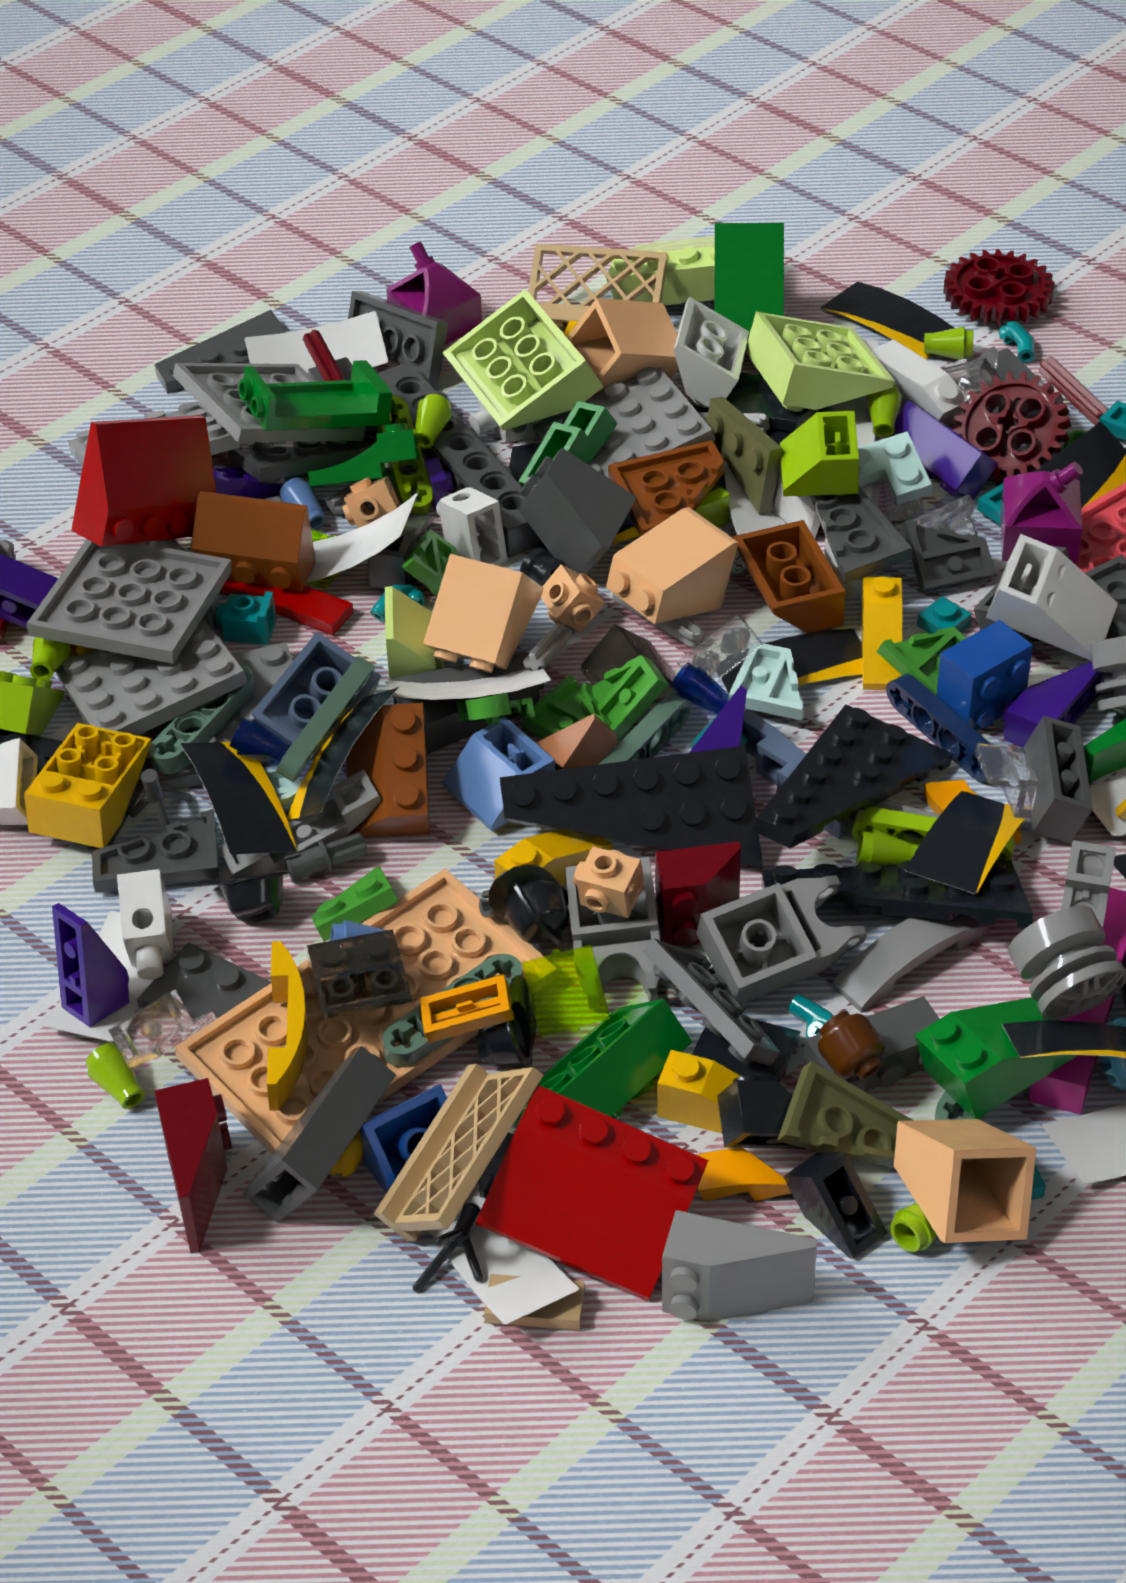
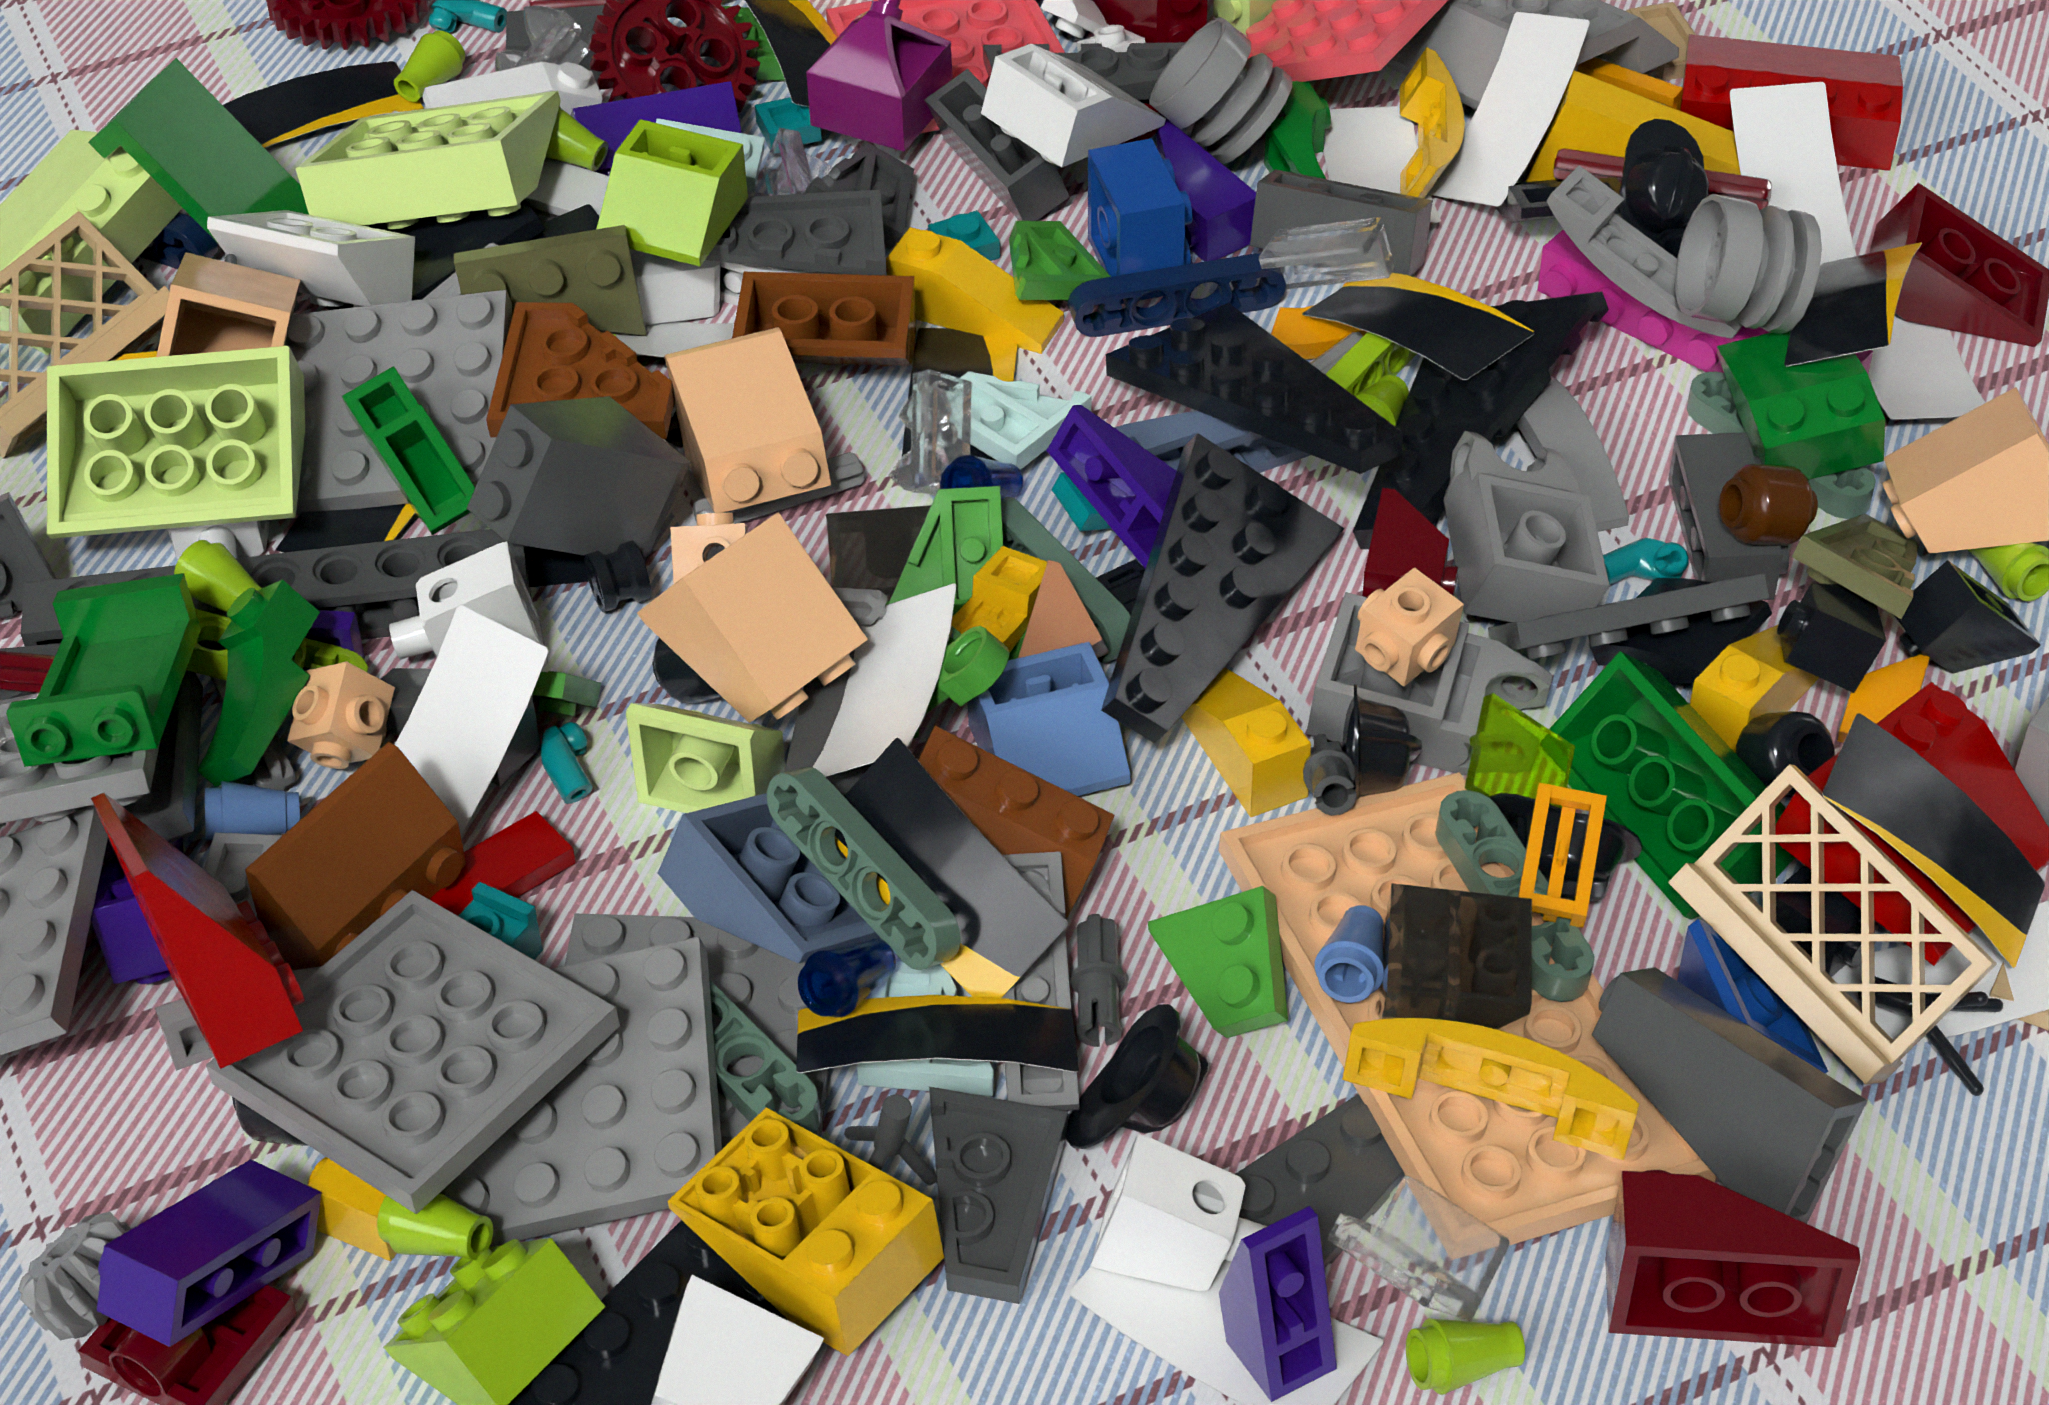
camera: 70 degrees left, 0 degrees up
none -> yellow slope [951,546,1047,653]
none -> black head [1736,711,1835,797]
none -> black sticker [1822,713,2045,968]

